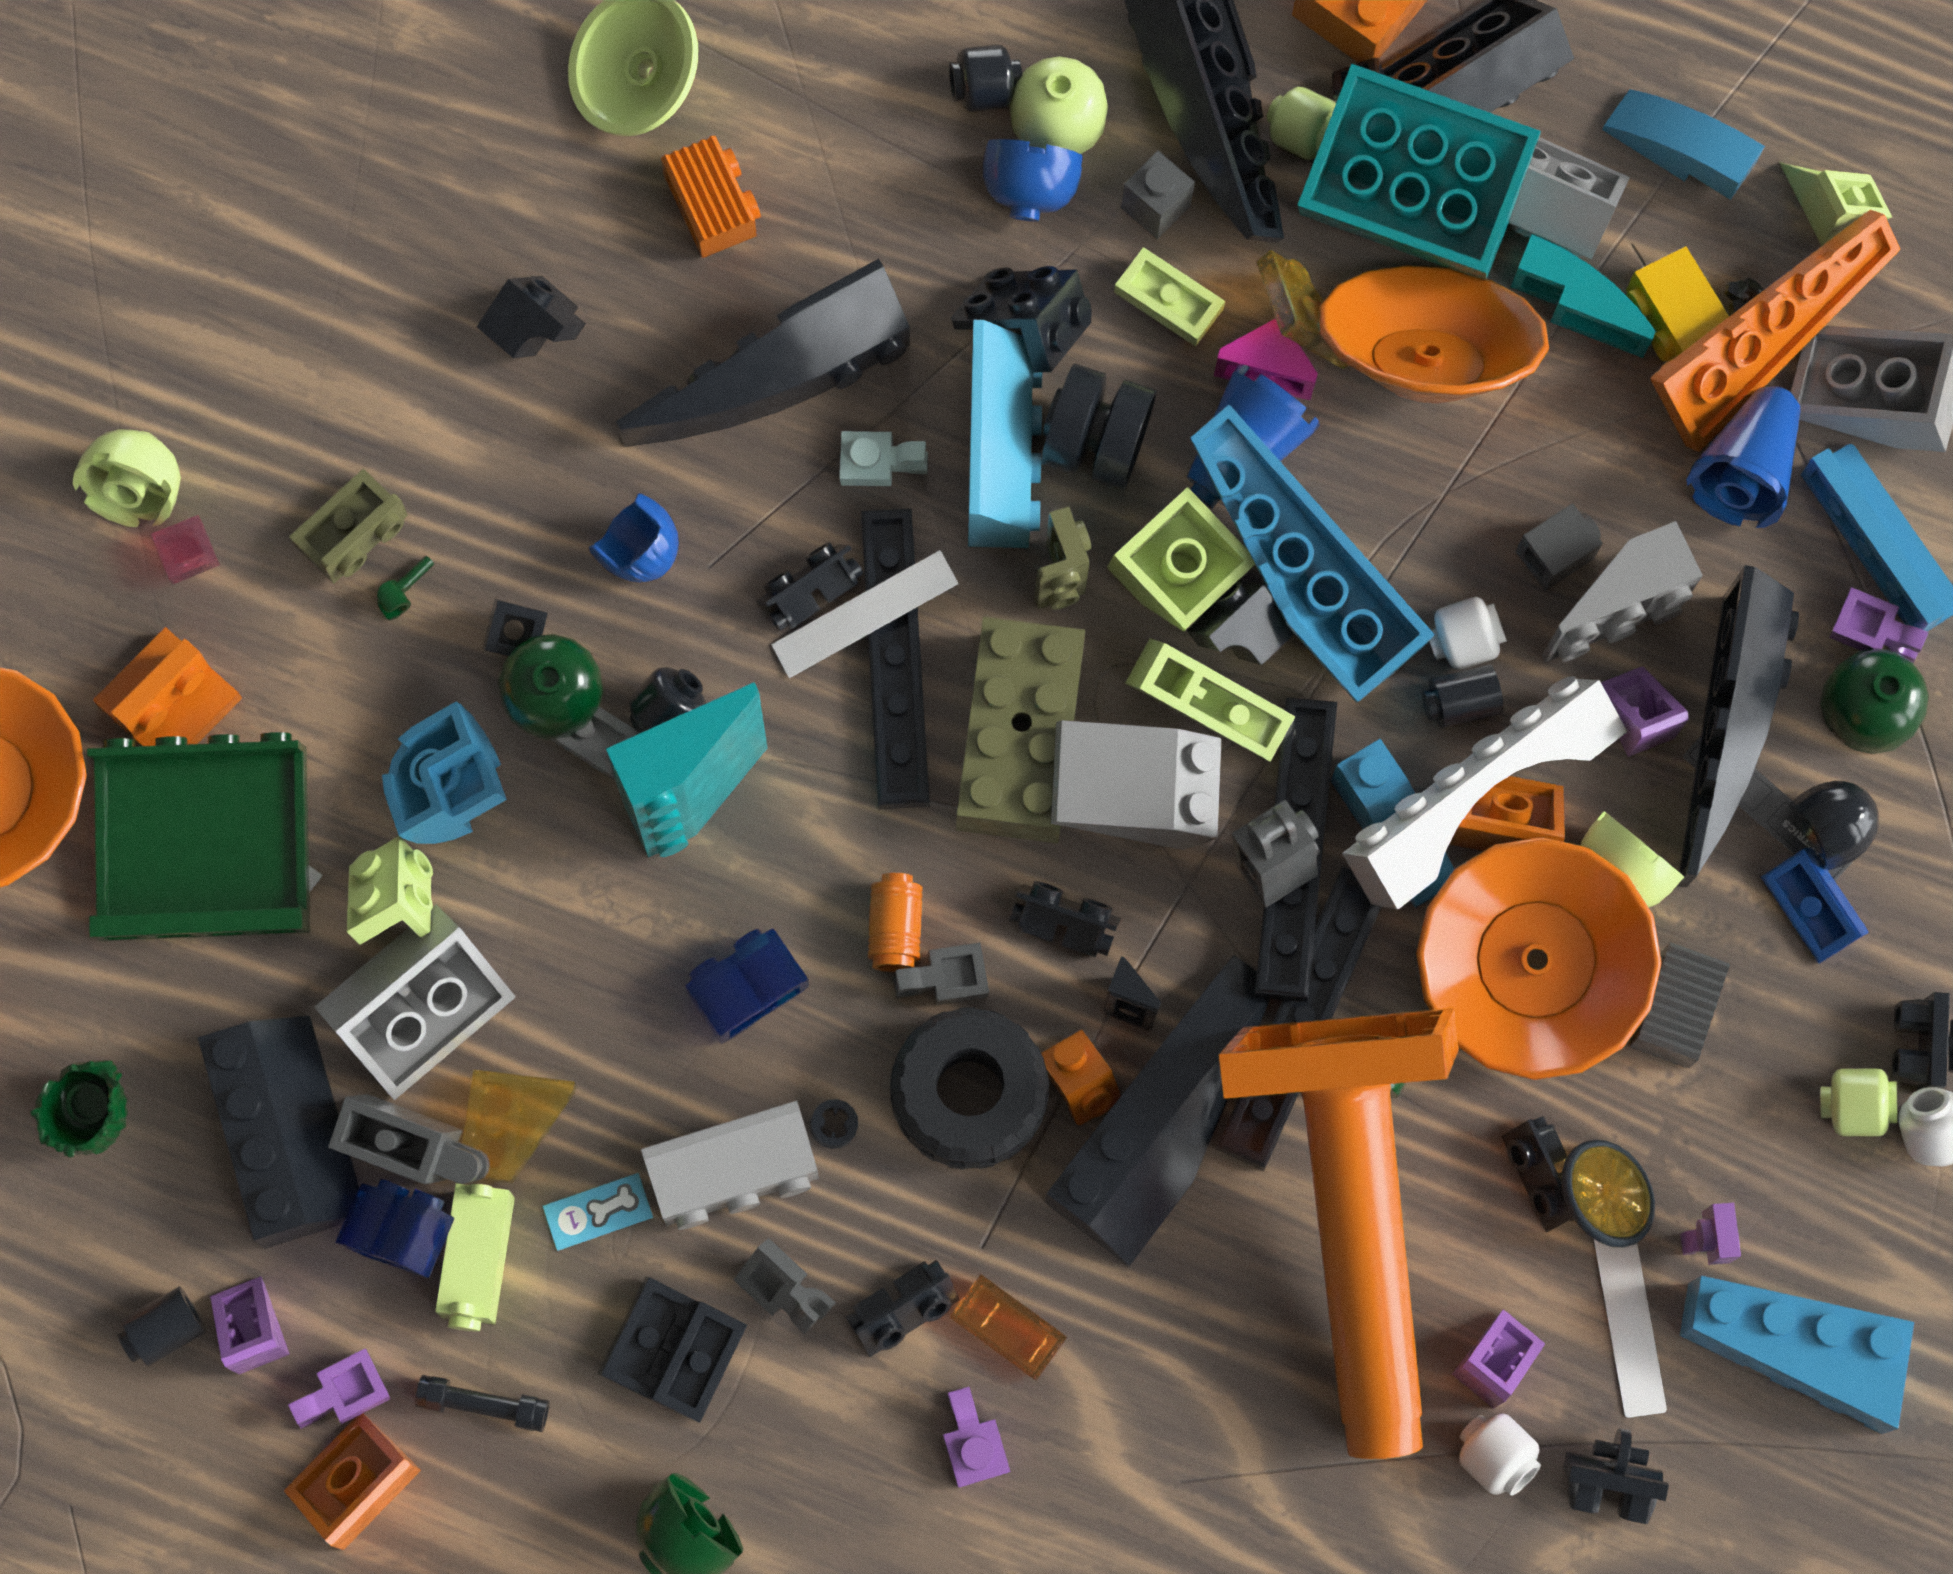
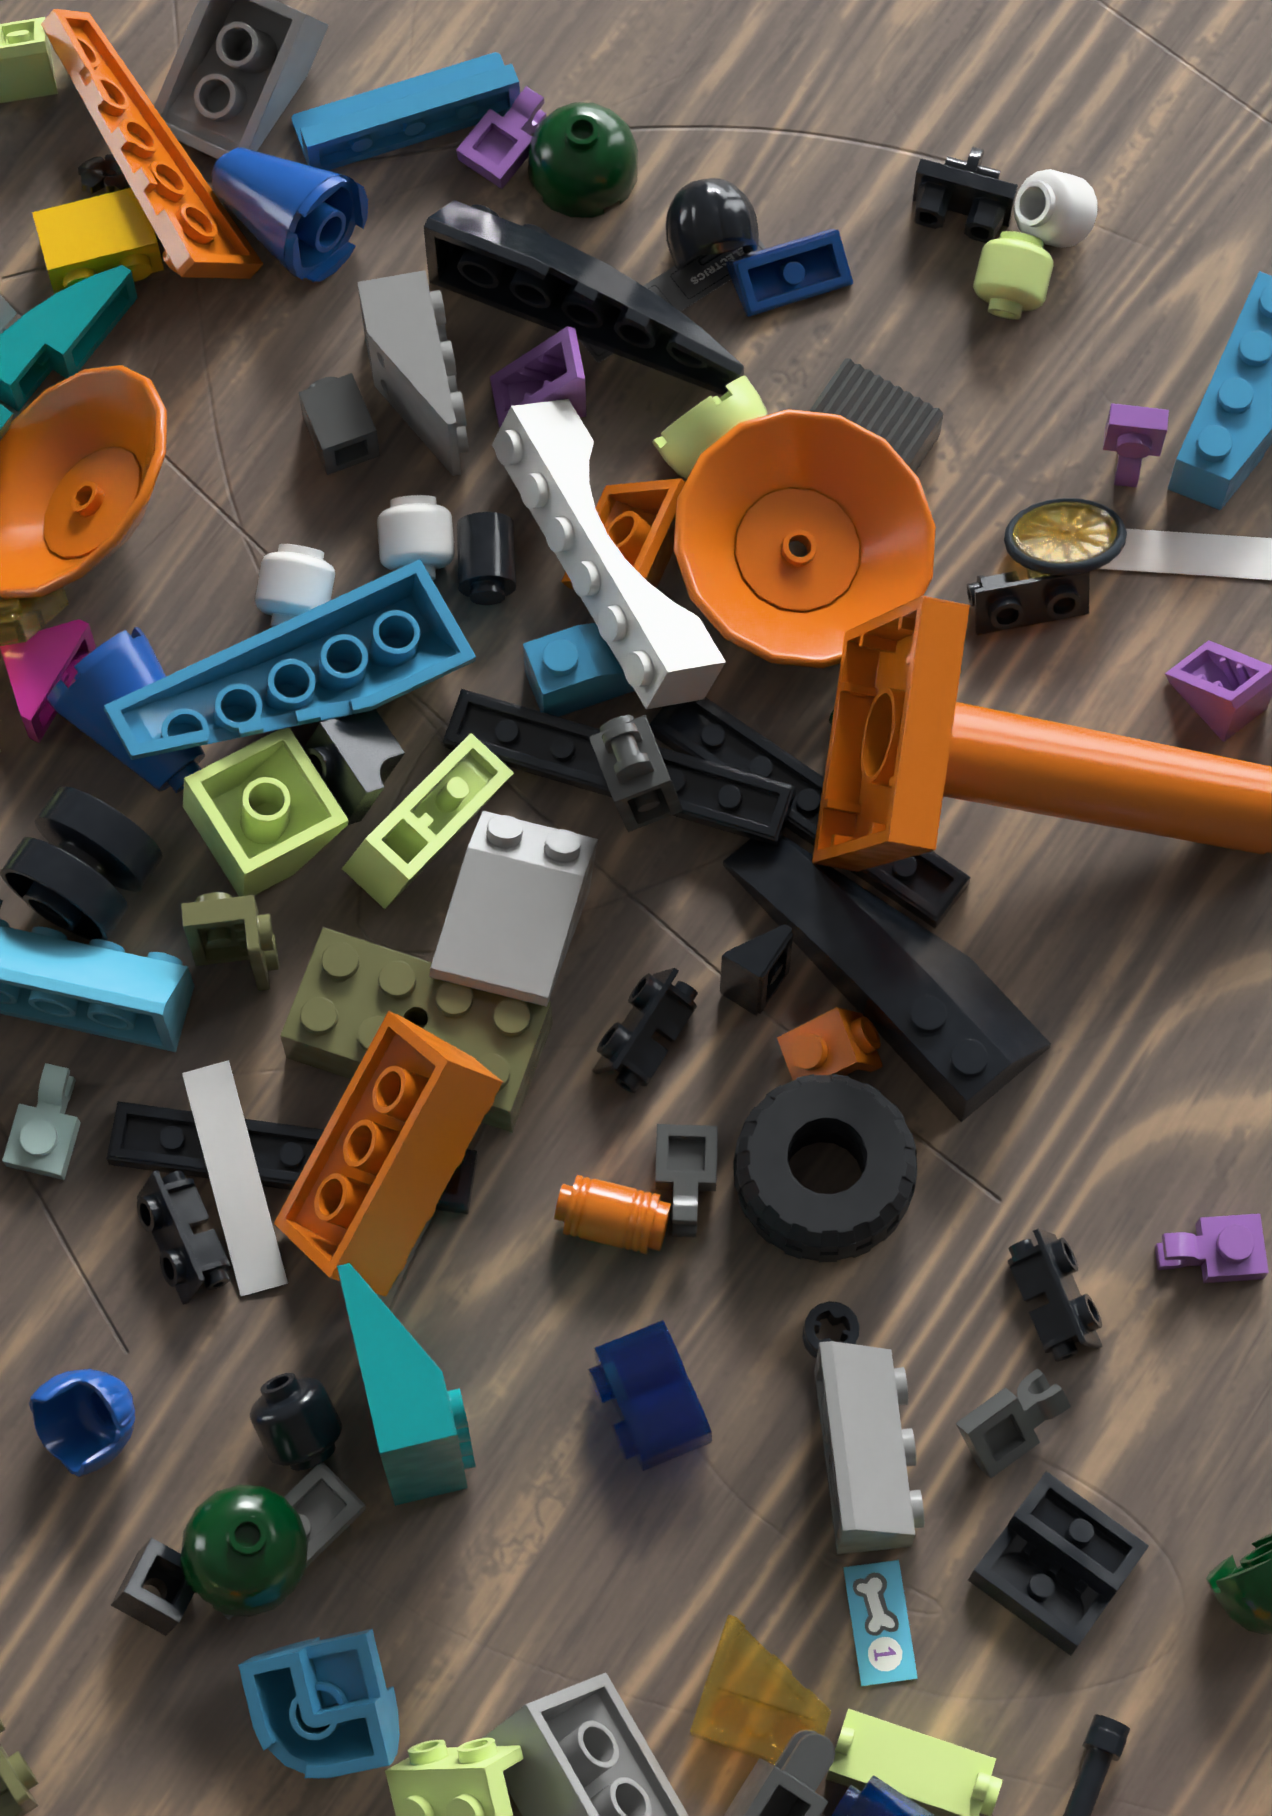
camera: 75 degrees left, 5 degrees down
dark green hand [377,556,434,620] -> none
clear orange tile [949,1274,1067,1381] -> none
none -> white head [255,544,335,627]
none -> orange slope [274,1011,503,1297]

